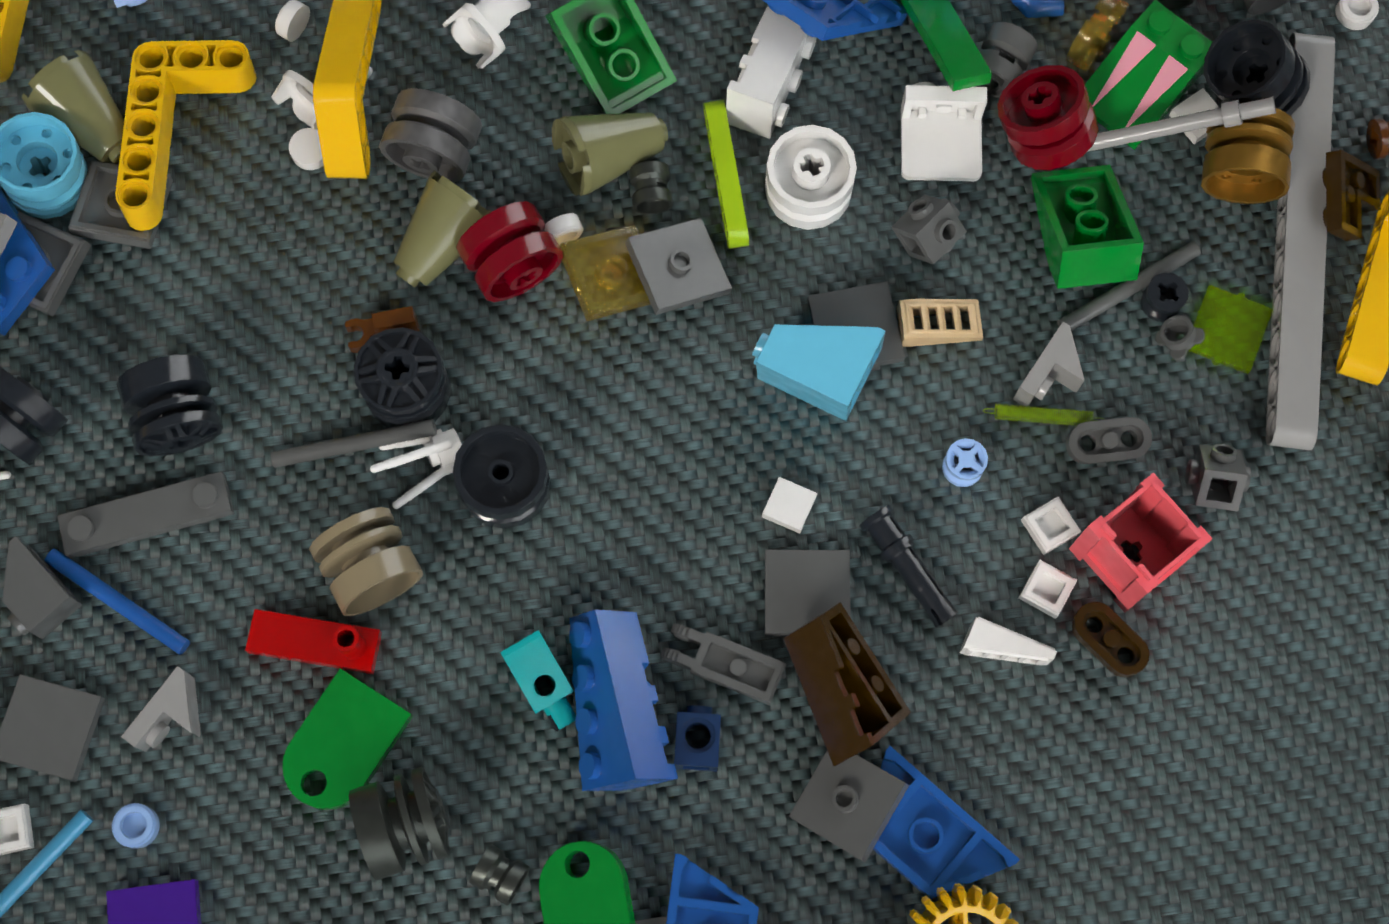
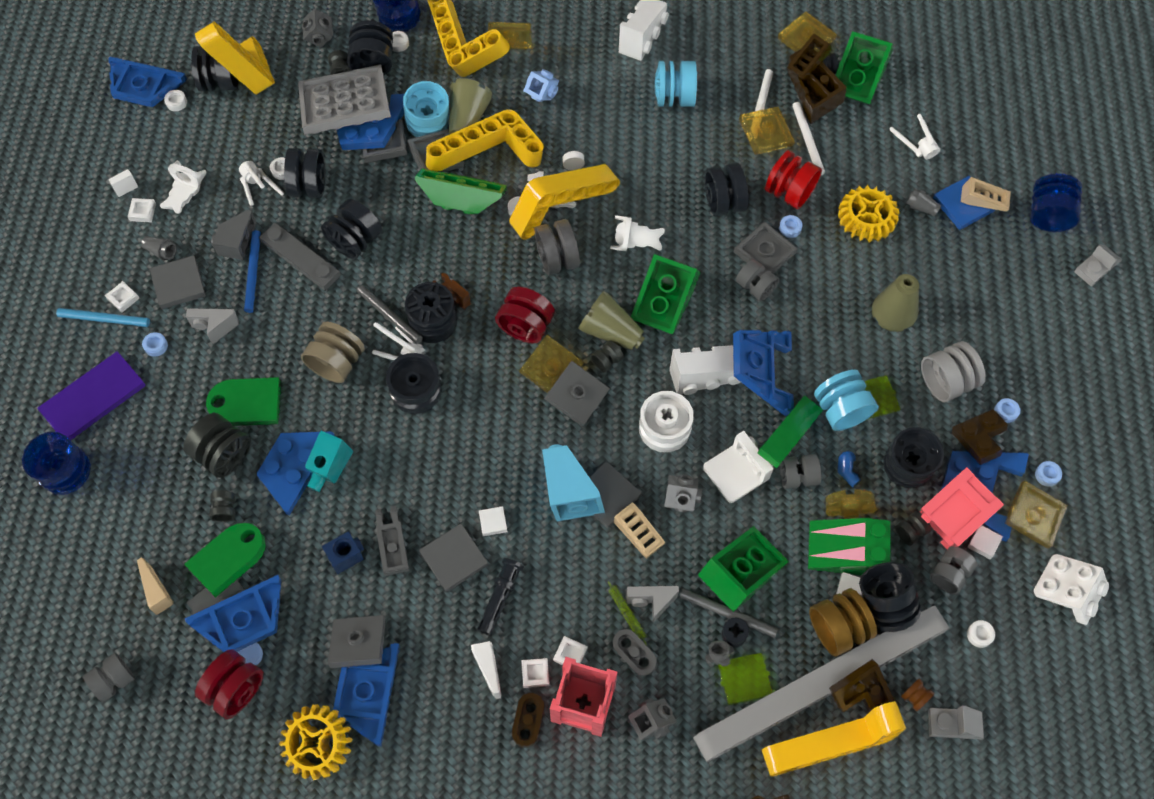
camera: 55 degrees right, 10 degrees down
red piece [245,609,382,674] -> none
olive cone [393,170,492,288] -> none
white tile [544,213,583,247] -> none
blue wedge [569,610,678,791] -> none
lime beam [703,100,749,249] -> none
dark brown wedge [783,602,911,766] -> none
light blue wheel [942,438,988,487] -> none
dark red wheel [997,65,1099,170] -> none
light grey bar [1087,97,1276,152] -> none
none -> blue wing [257,431,335,516]
none -> wedge [415,168,507,214]

